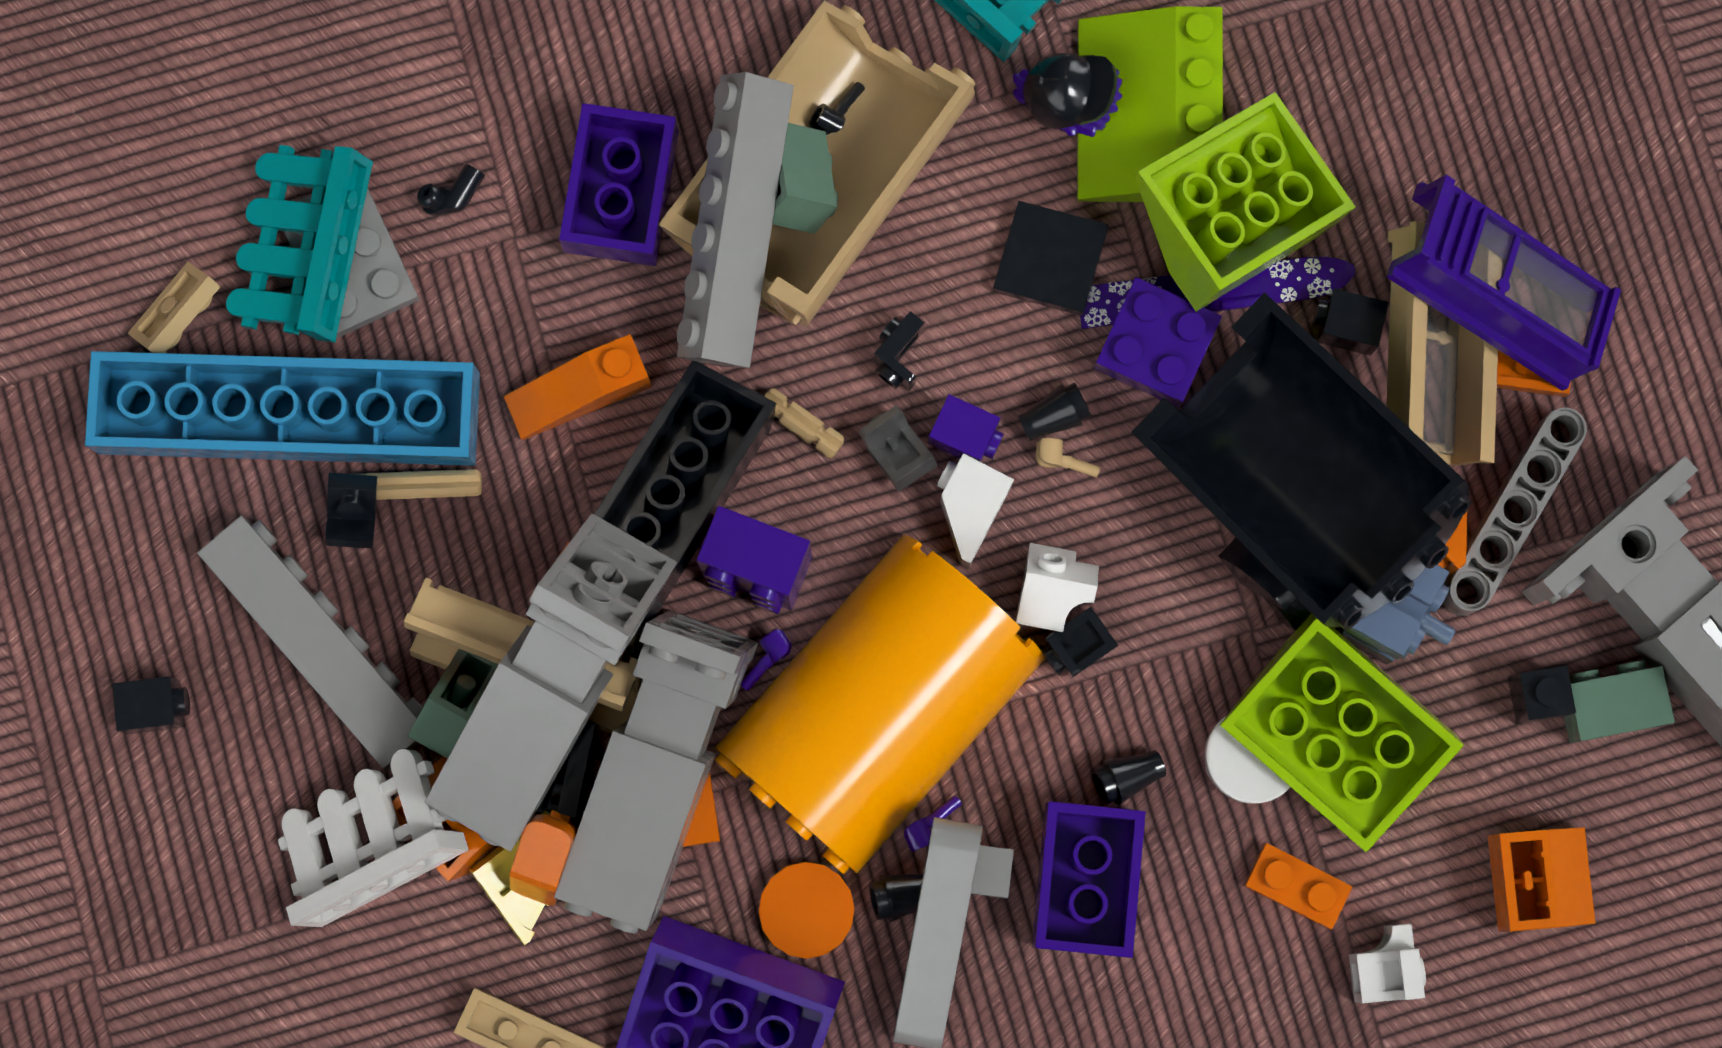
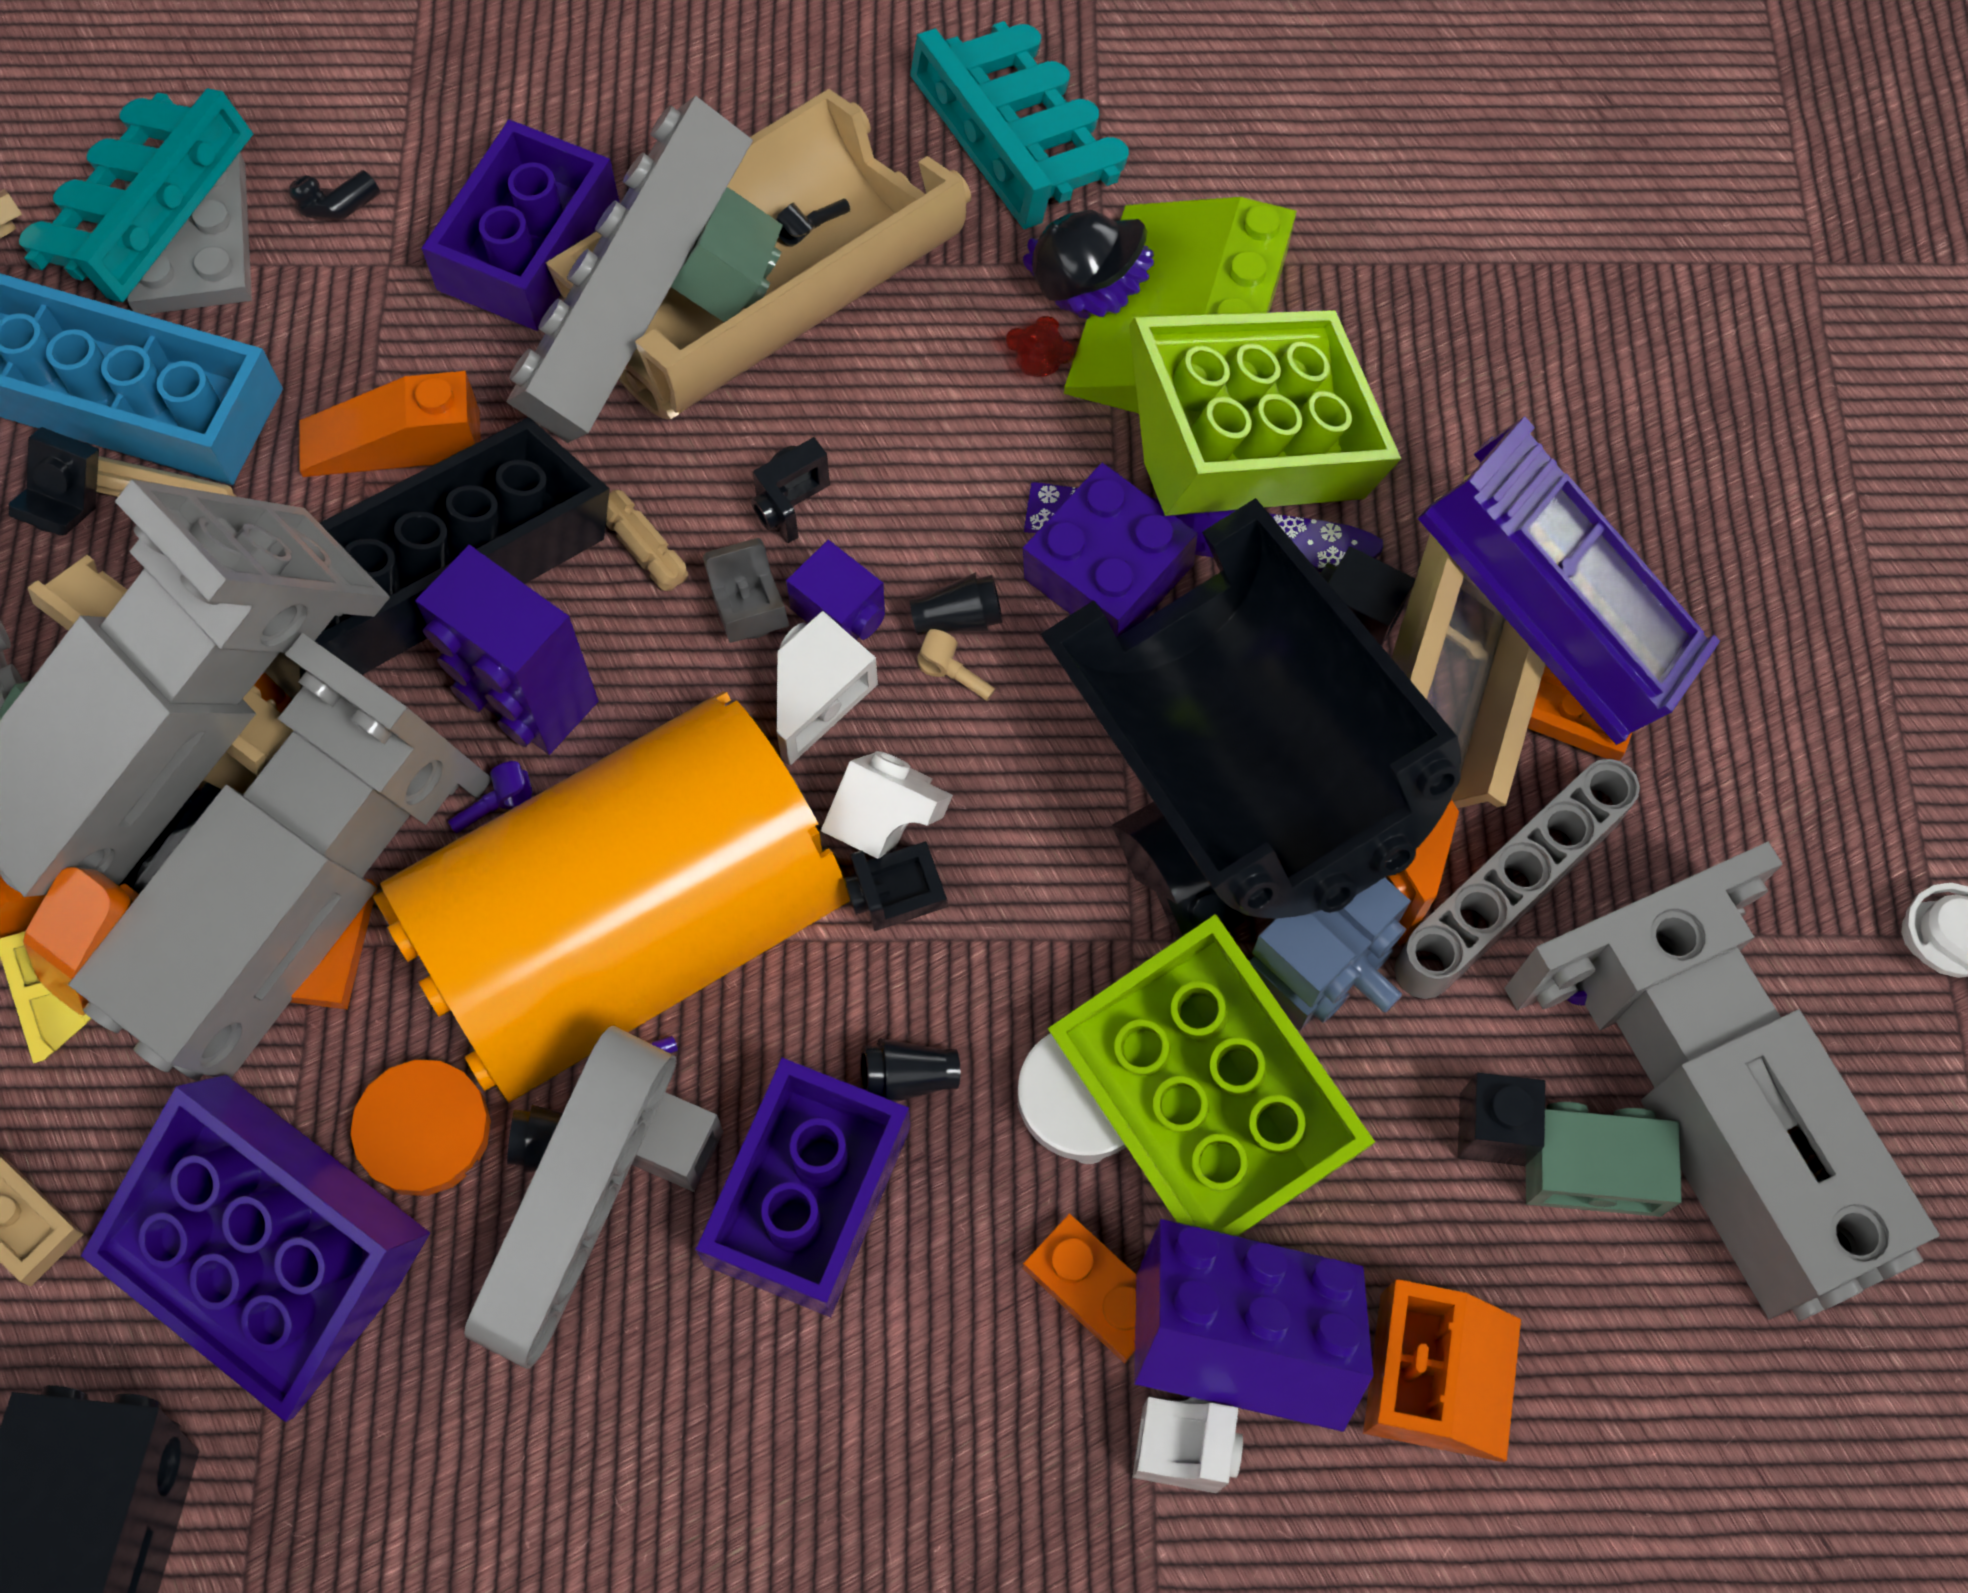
camera: 15 degrees right, 15 degrees down
black tile [993,201,1109,316] -> none
none -> clear red plate [1006,316,1074,377]
none -> dark purple brick [1134,1219,1373,1432]

